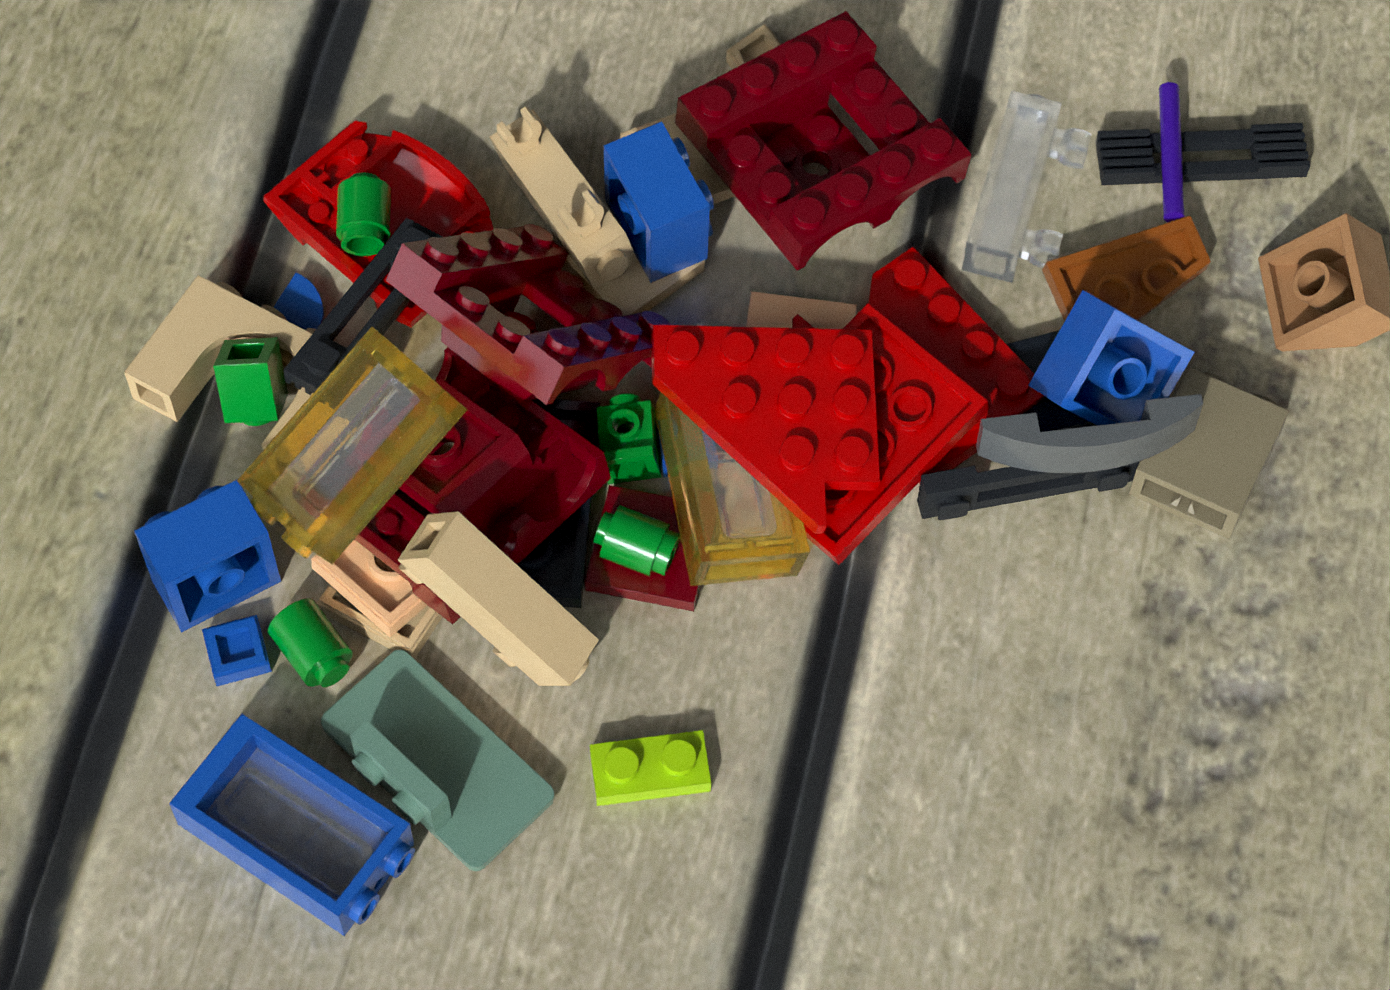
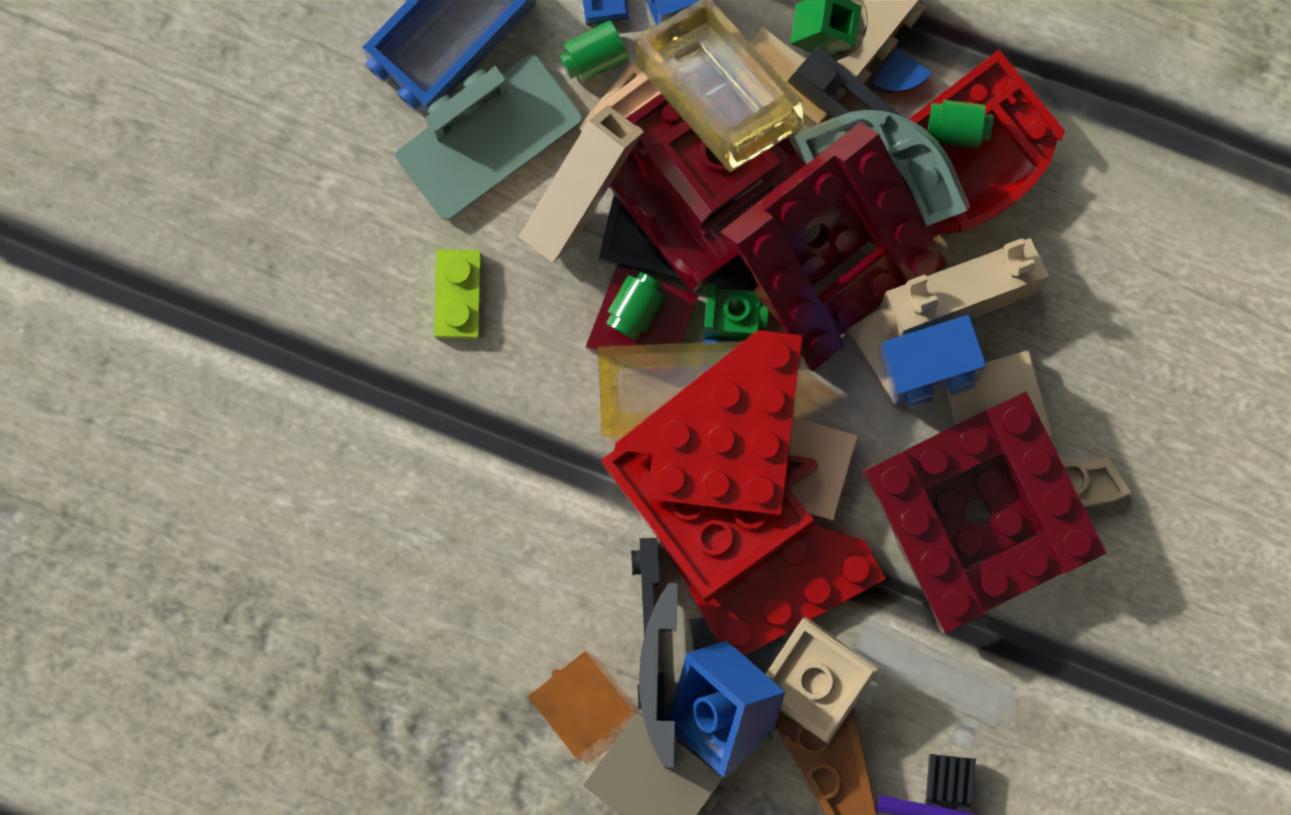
camera: 100 degrees right, 20 degrees up
none -> clear orange piece [527,651,633,758]
none -> tan tile [765,617,880,744]
none -> sand green plate [795,110,971,226]

